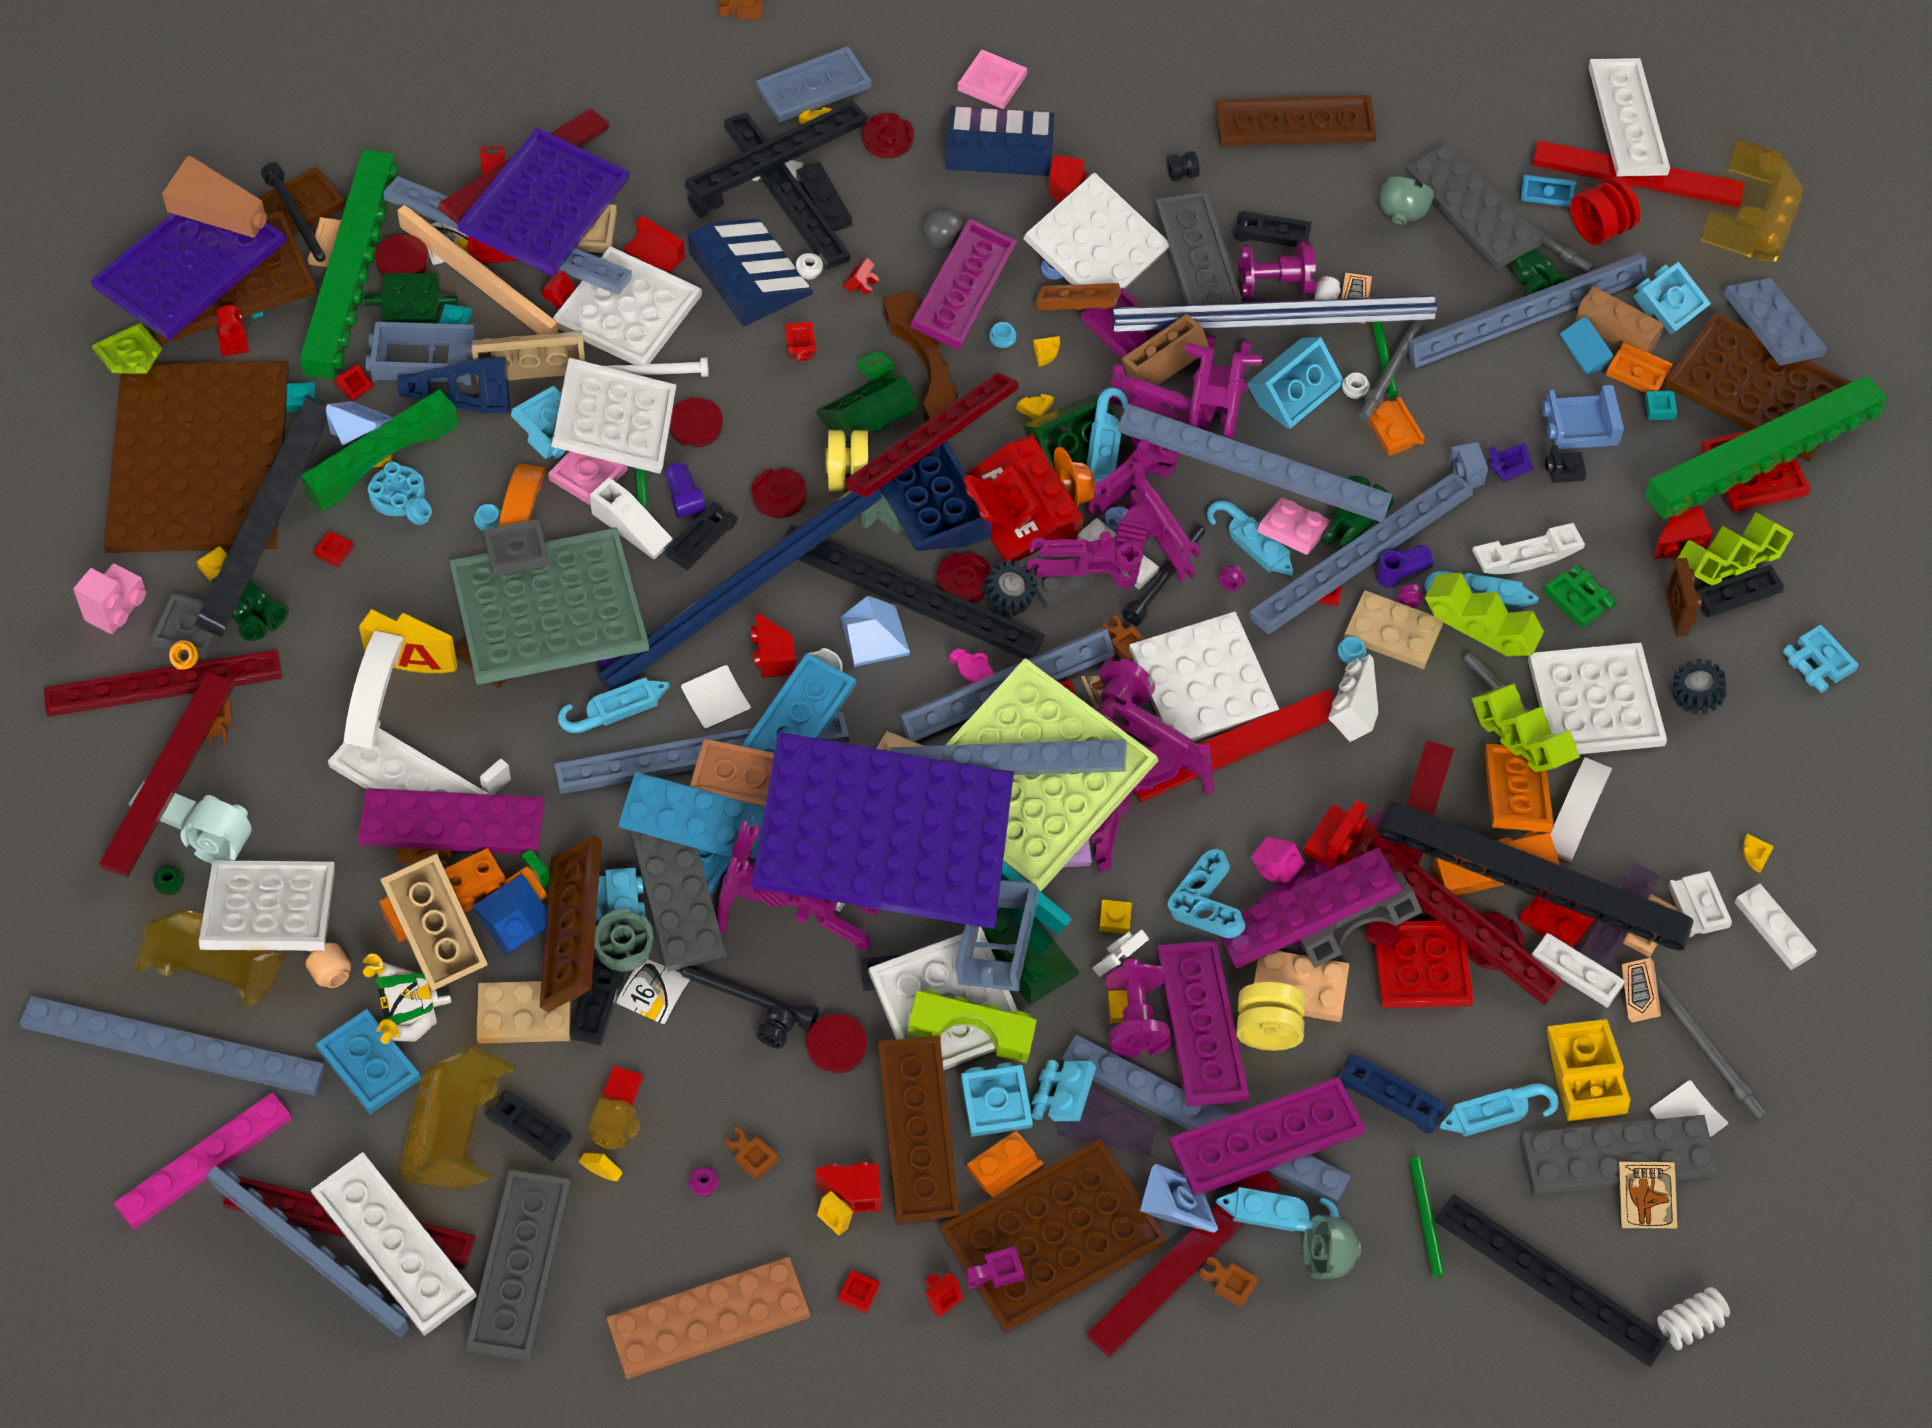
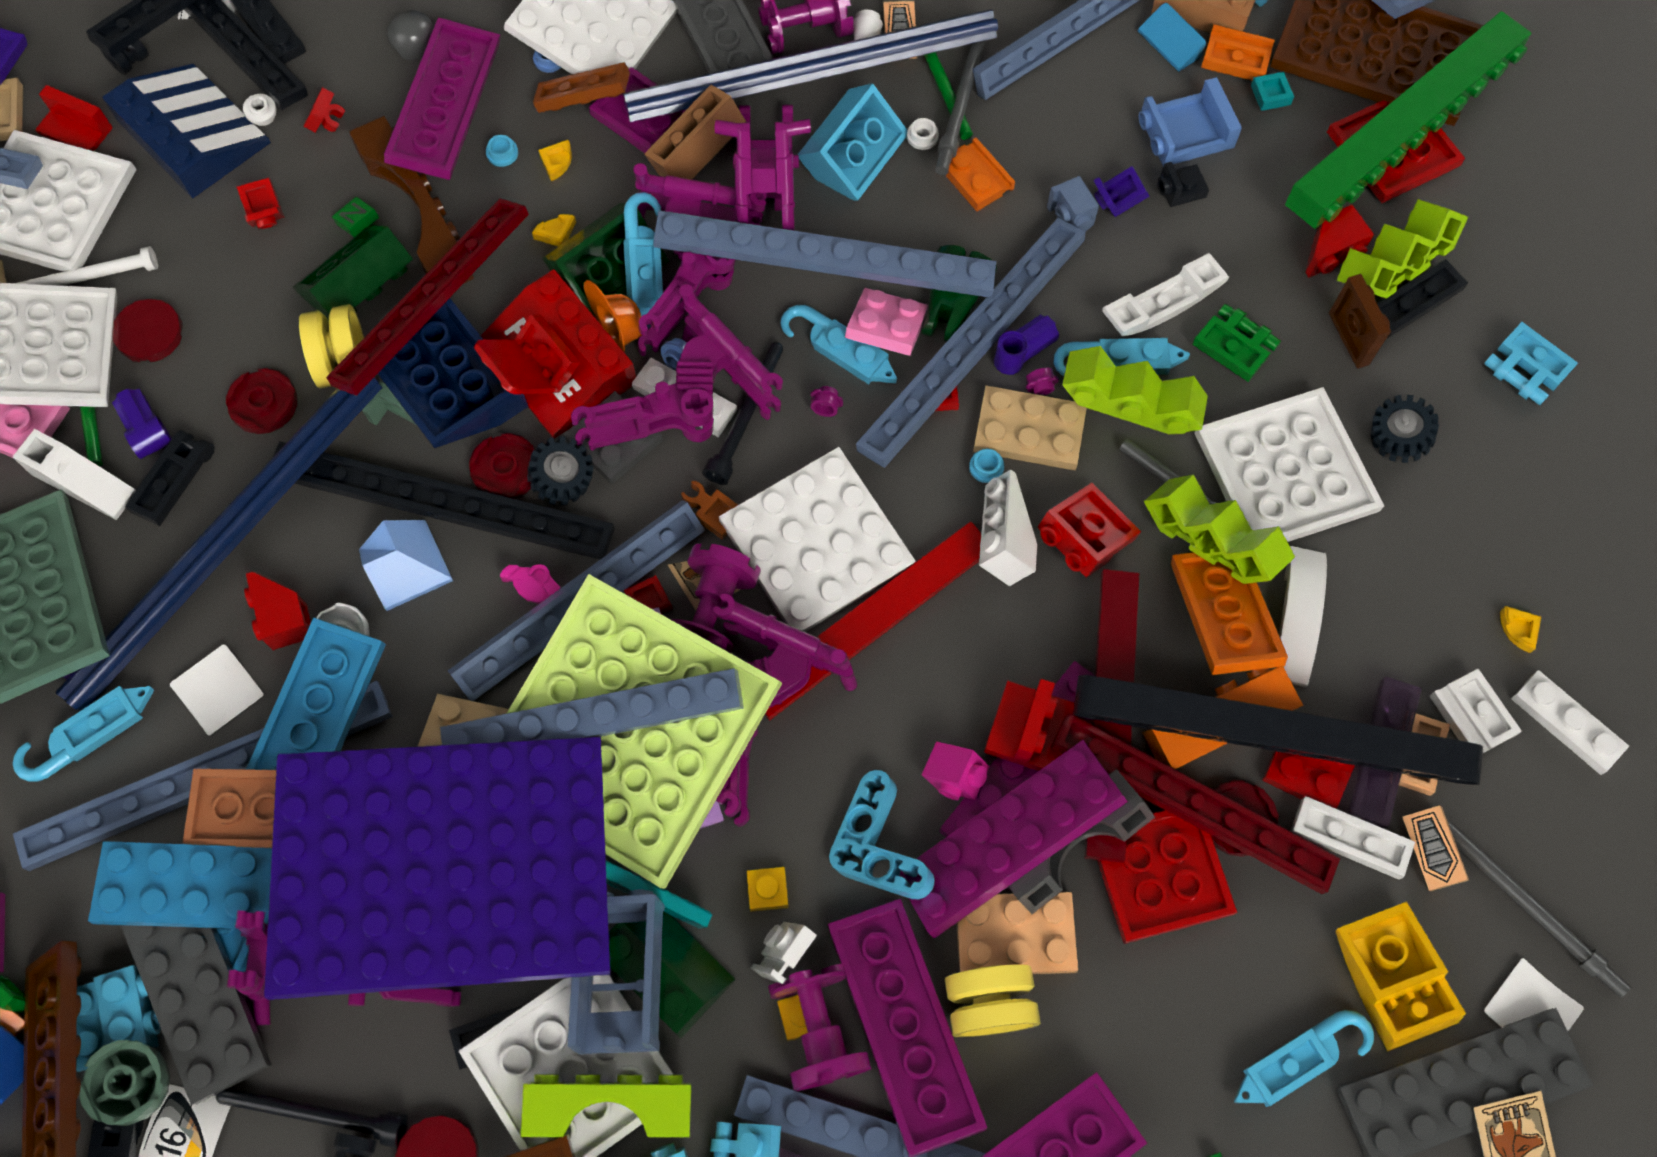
camera: 10 degrees left, 10 degrees up
dark blue plate [1335,1054,1447,1134] -> none
none -> red plate [1037,483,1141,578]

